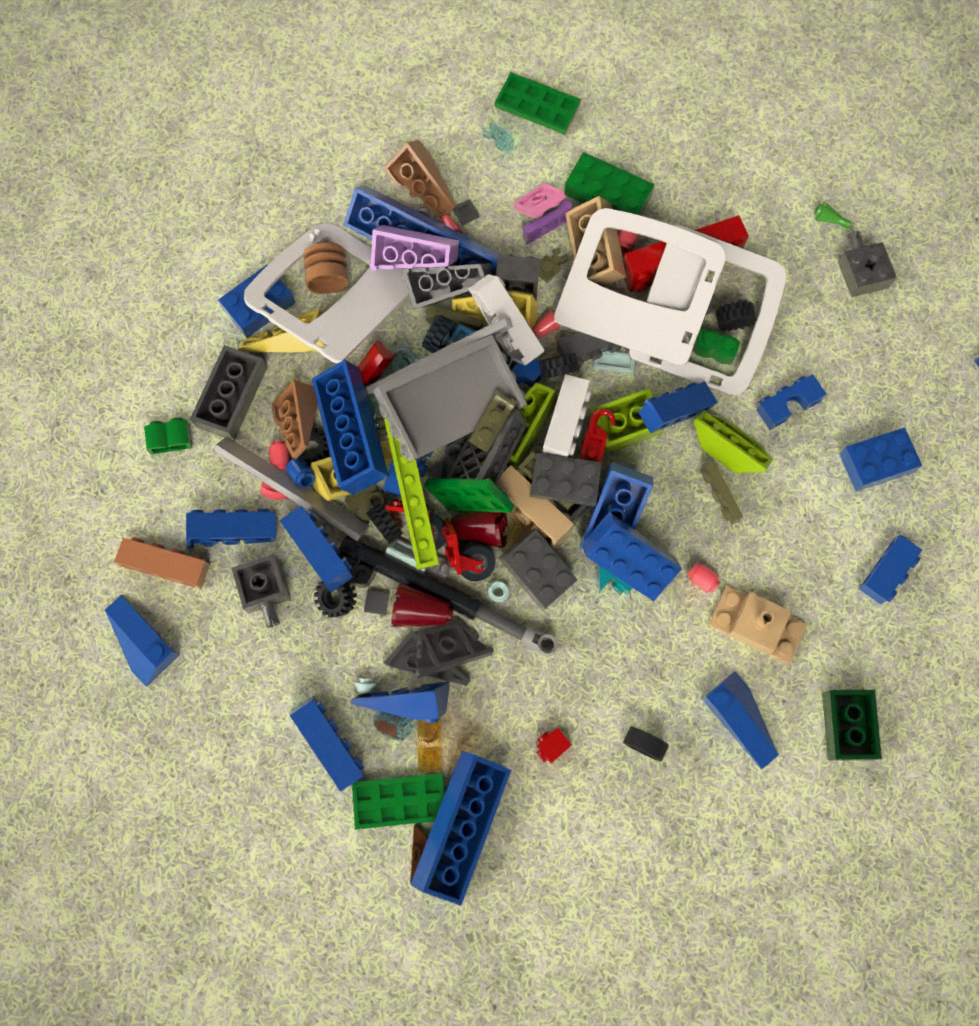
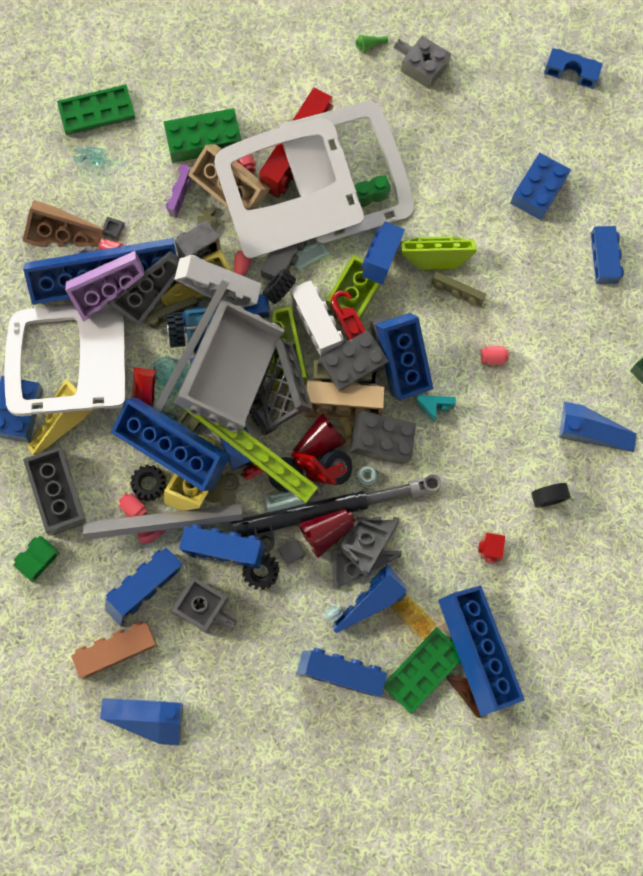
camera: 45 degrees left, 0 degrees up
medium nougat wedge [271,380,318,459] -> none
blue brick [286,458,315,488] -> none
medium nougat wheel [303,243,349,294] -> none
black tyre [366,503,403,544] -> none
clear light blue rock [374,711,414,741] -> none
green plate [424,478,515,513] -> none
olive plate [468,389,517,452] -> none
bright pink plate [513,183,566,219] -> none
blue brick [582,512,682,601] -> none
tan brick [708,586,807,664] -> none
black tyre [716,300,756,331] -> none
blue arch [756,374,827,430] -> none

